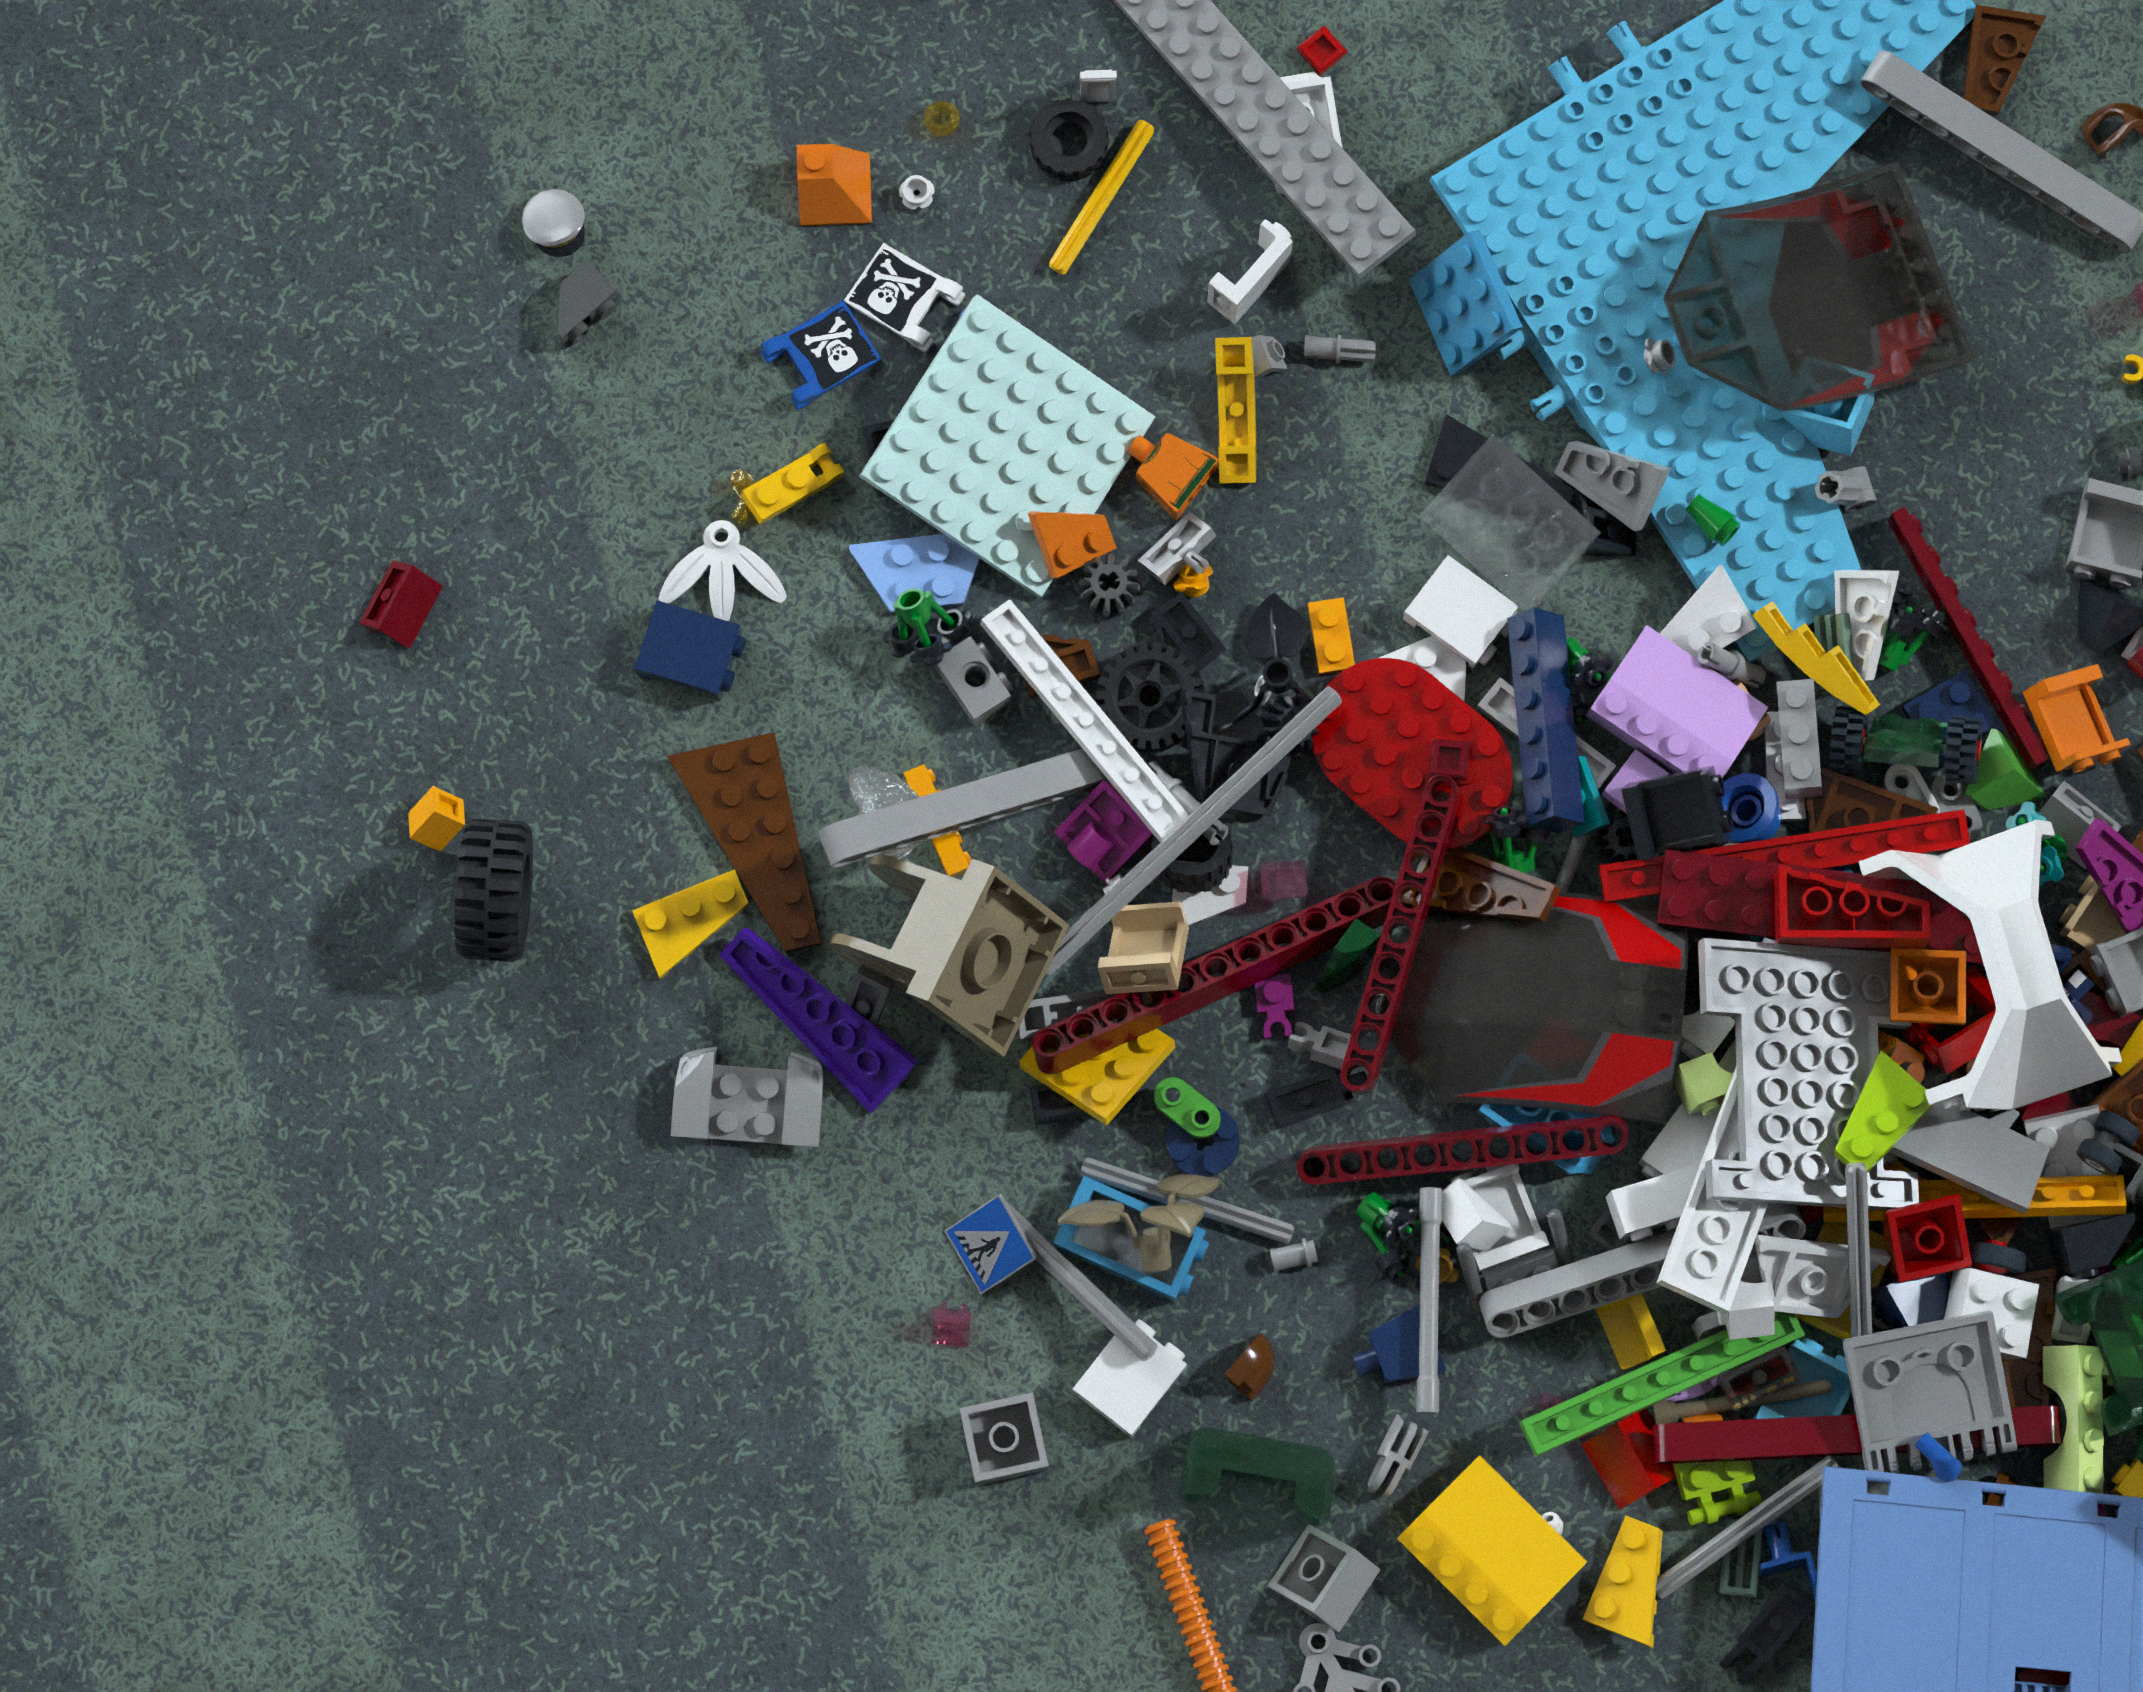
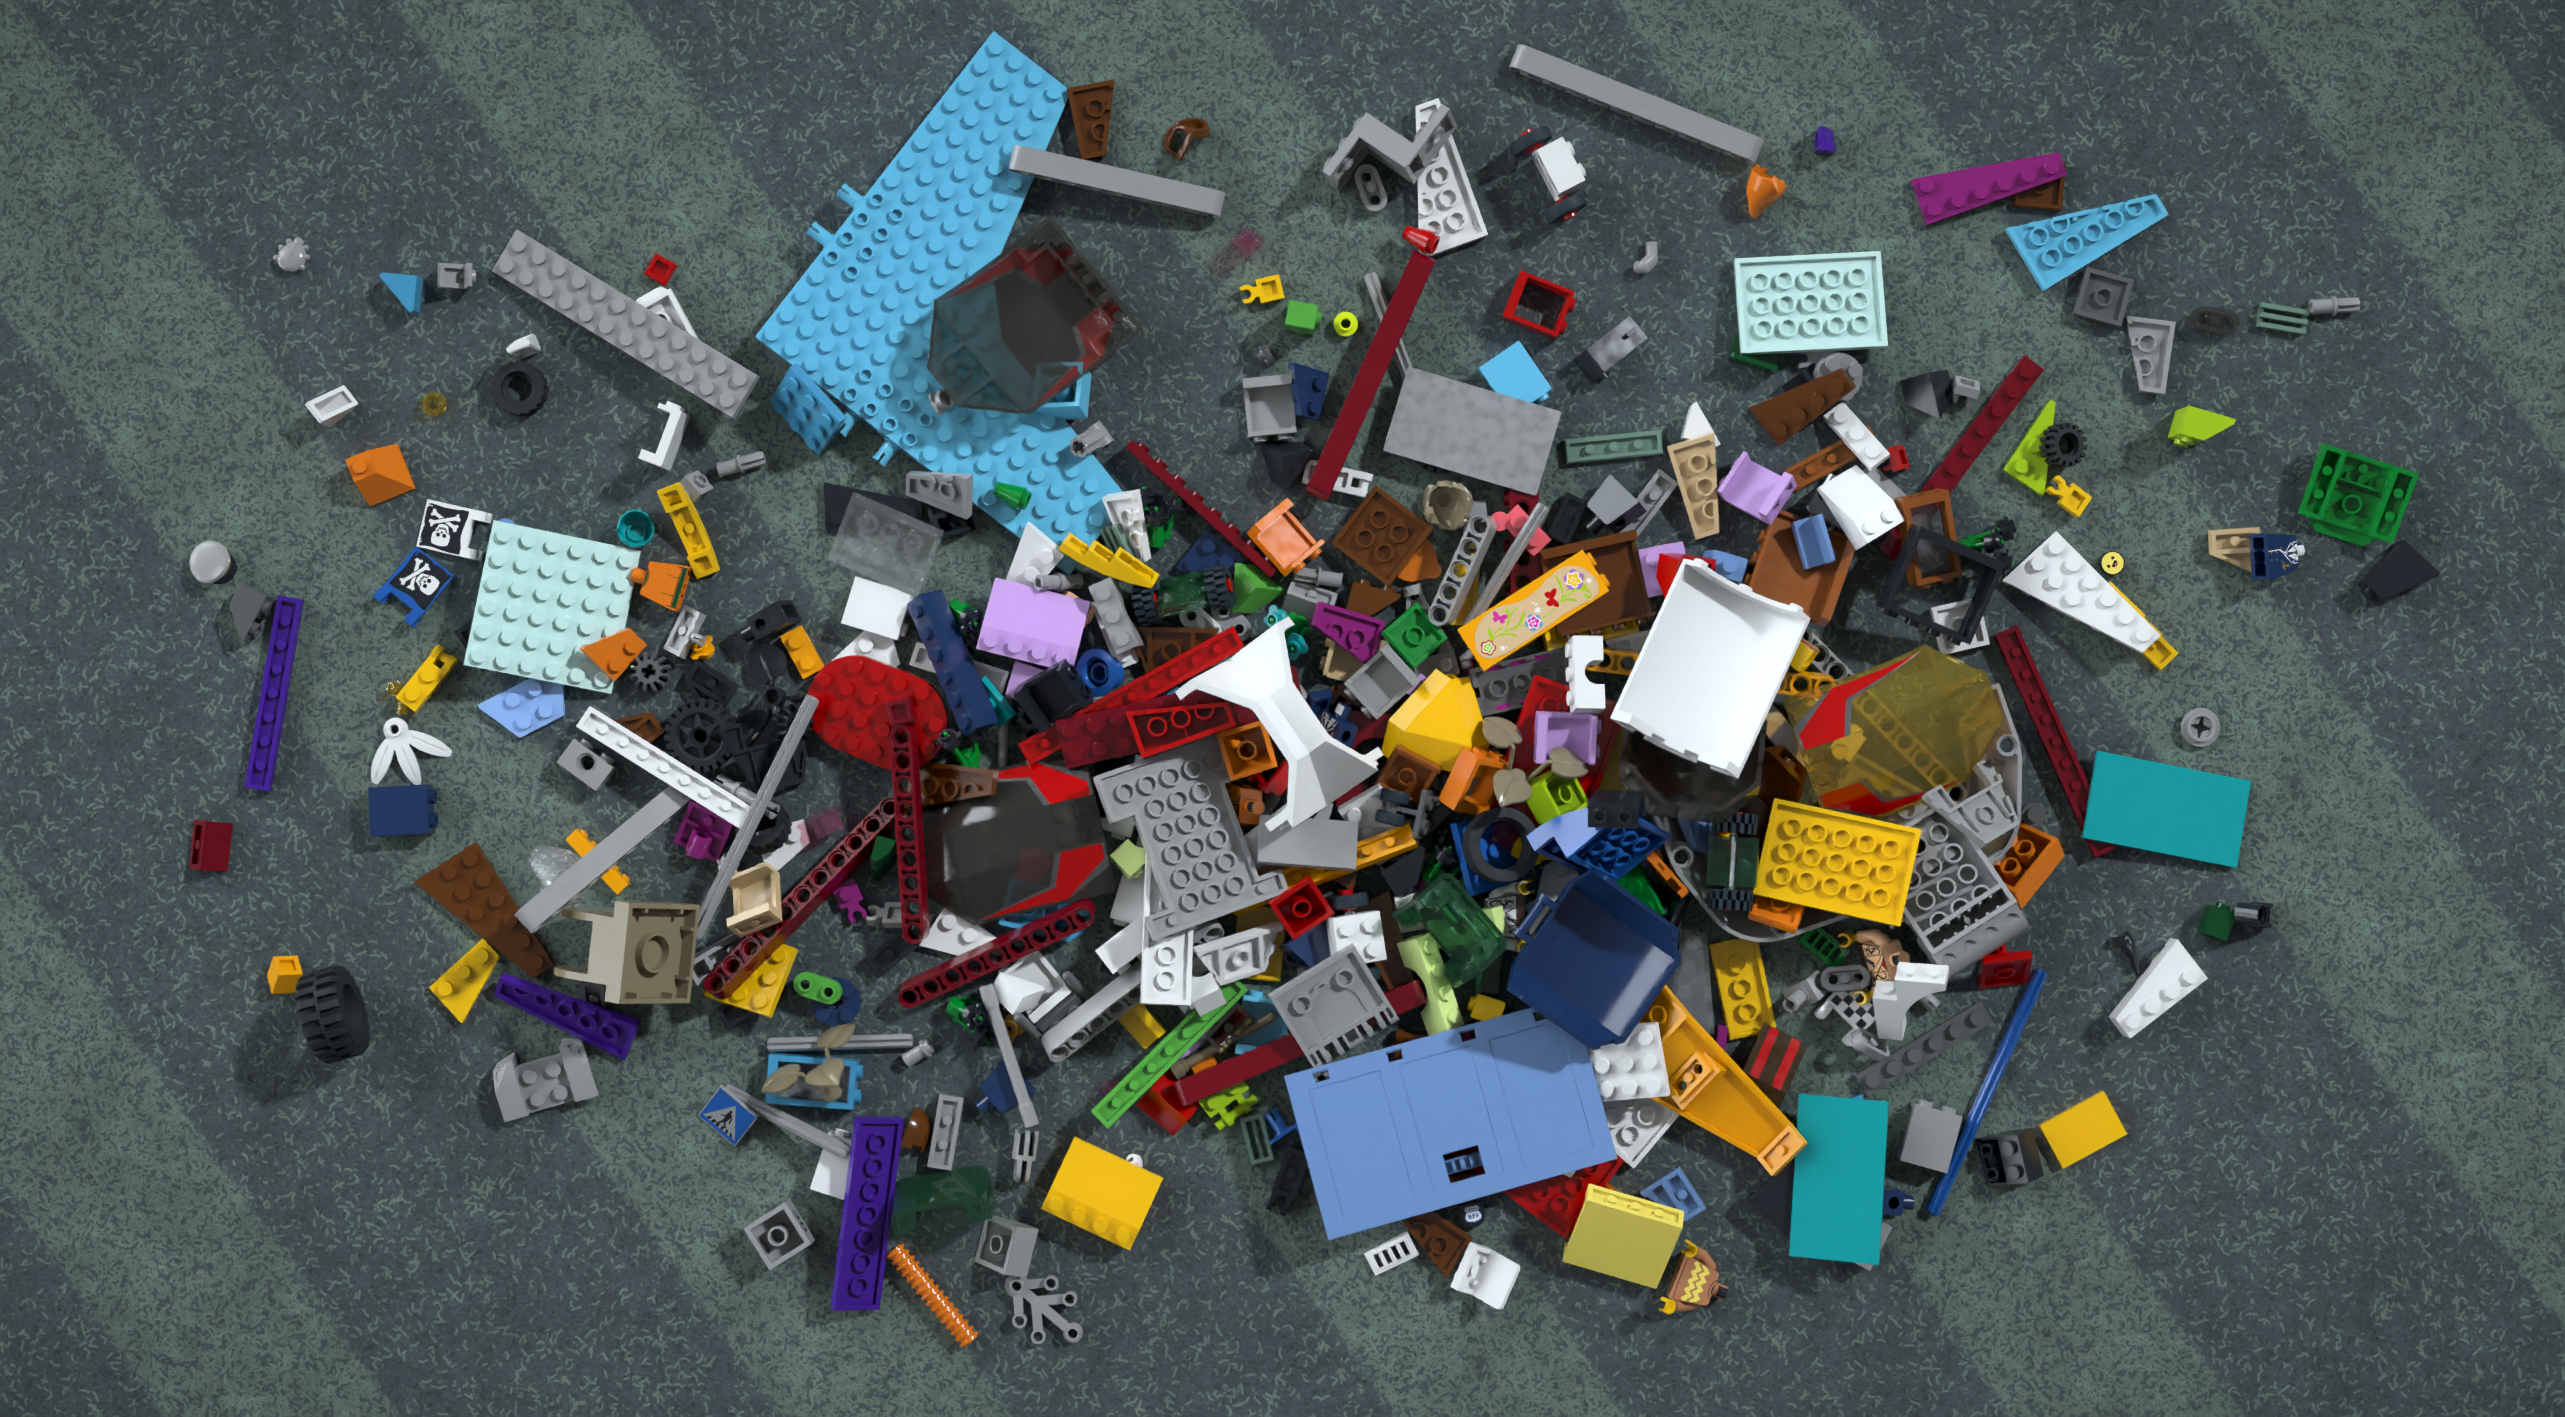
camera: 20 degrees left, 10 degrees up
plant [883,588,973,666] -> none
white plate [899,175,934,210] -> none
clear pink tile [931,1302,971,1347] -> none
yellow axle [1049,120,1154,275] -> none
yellow wing [1582,1515,1663,1648] -> none
light grey axle [1656,1455,1840,1599] -> none
lime wing [1833,1050,1934,1173] -> none
light grey axle [1845,1162,1872,1338] -> none
blue arm [1914,1432,1962,1482] -> none
none -> dark purple plate [244,595,304,791]
none -> white slope [305,385,359,427]
none -> teal hair [617,509,655,549]
none -> black torso [740,599,802,642]
none -> dark purple plate [831,1116,904,1311]
none -> white wing [919,904,1002,957]
none -> light grey plate [927,1093,964,1171]
none -> light grey axle [1293,568,1343,588]

